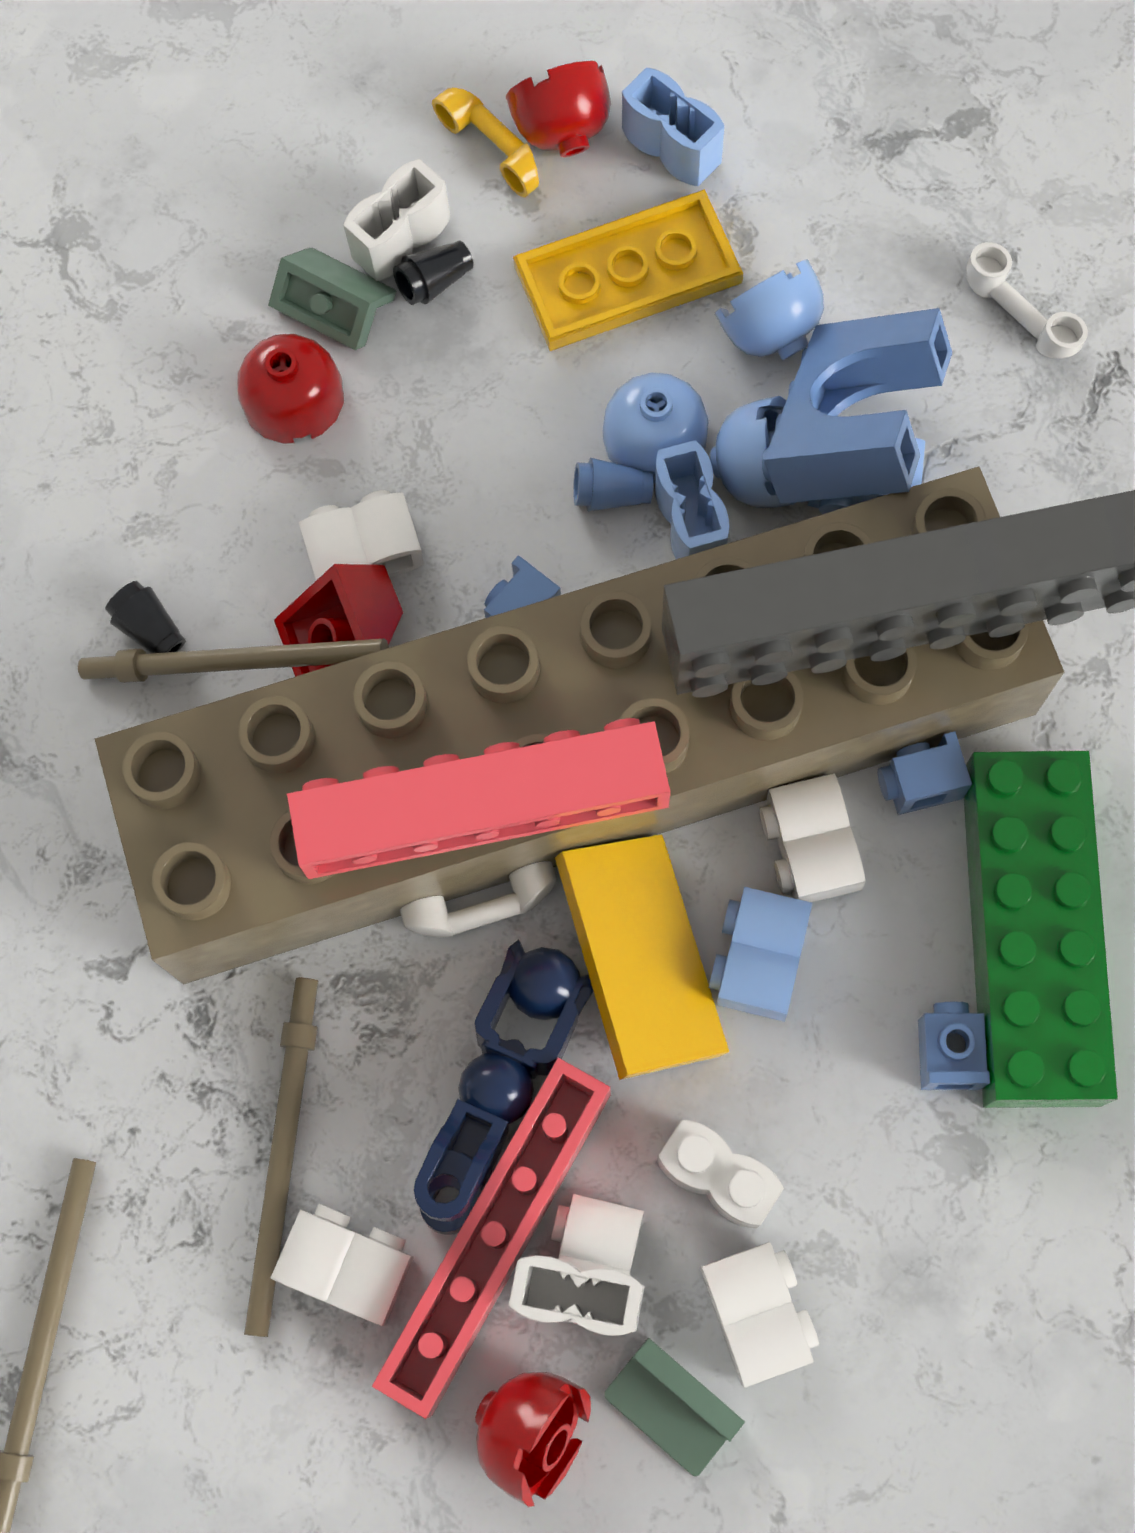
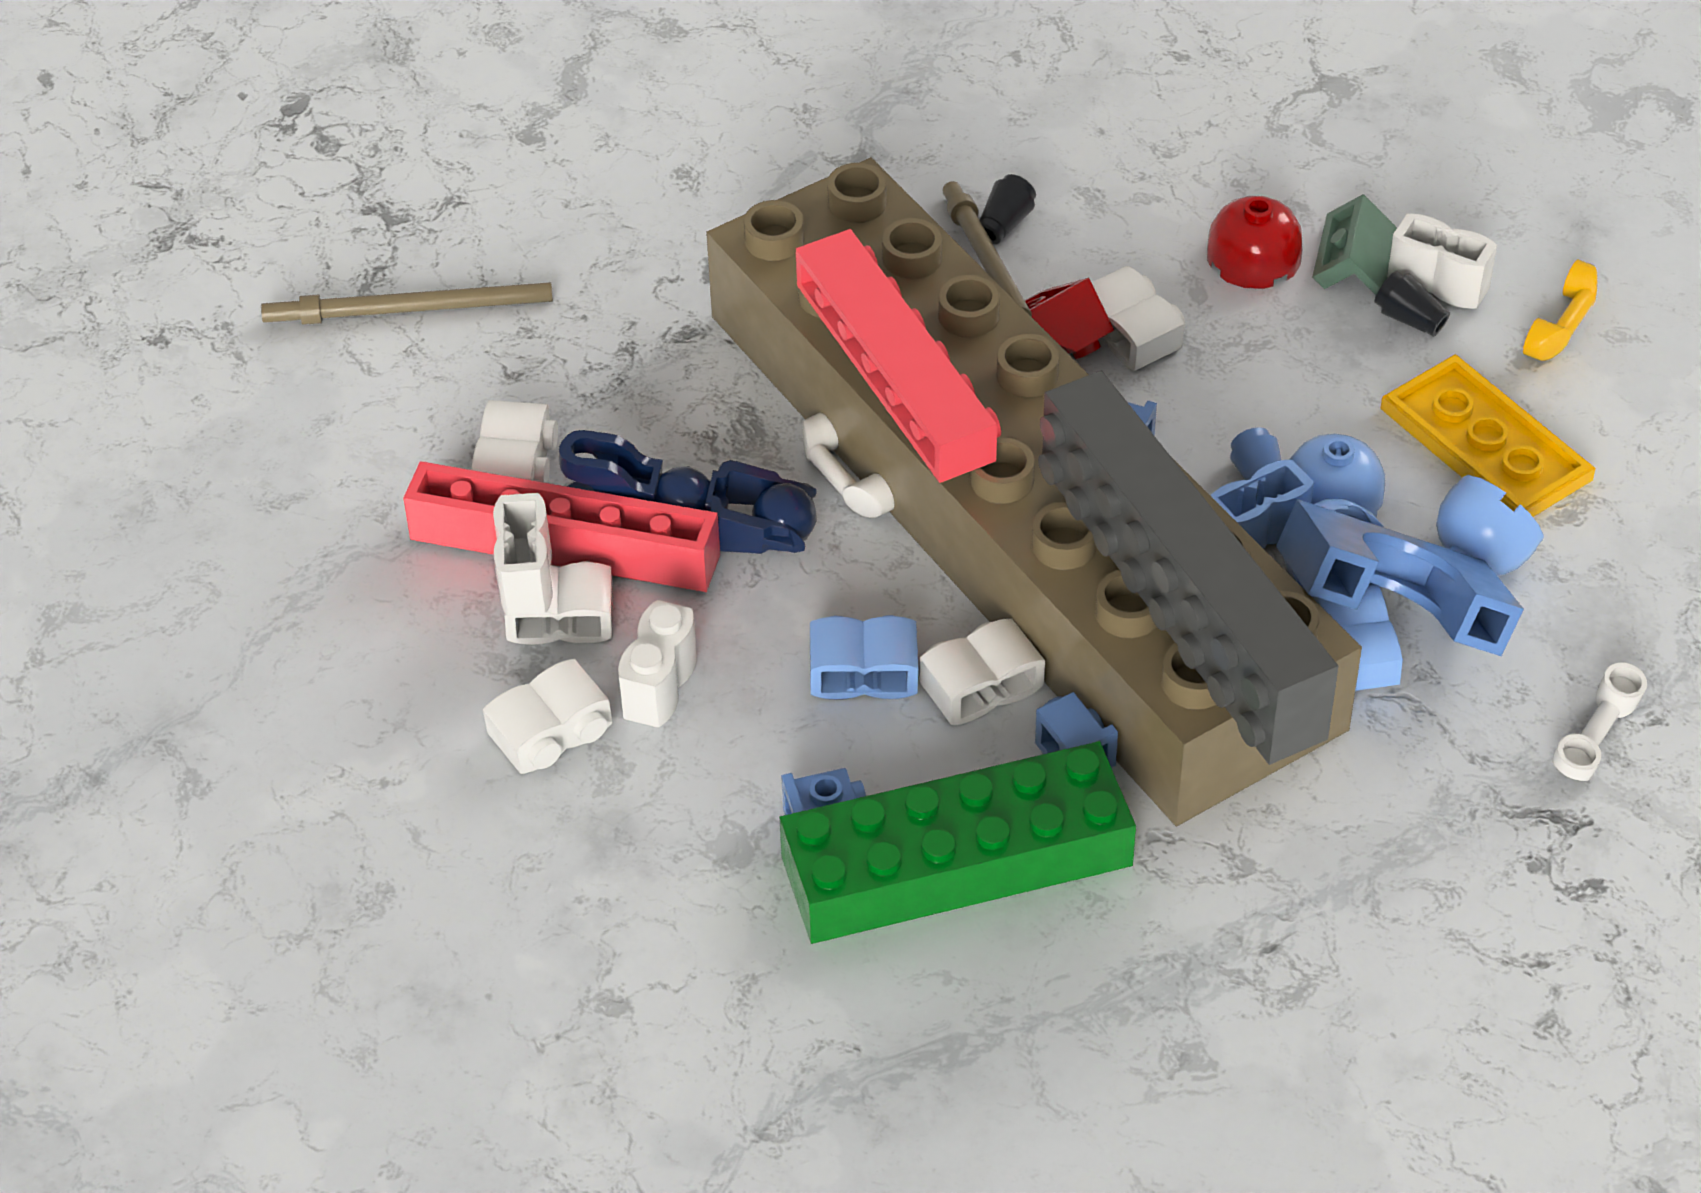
camera: 70 degrees right, 25 degrees down
dark tan bar [244,977,318,1337] -> none
red cylinder [475,1372,591,1507] -> none
red cylinder [506,61,611,157] -> none
yellow tile [555,834,729,1080] -> none
sand green panel [604,1338,745,1476] -> none
light blue brick [622,68,725,186] -> none

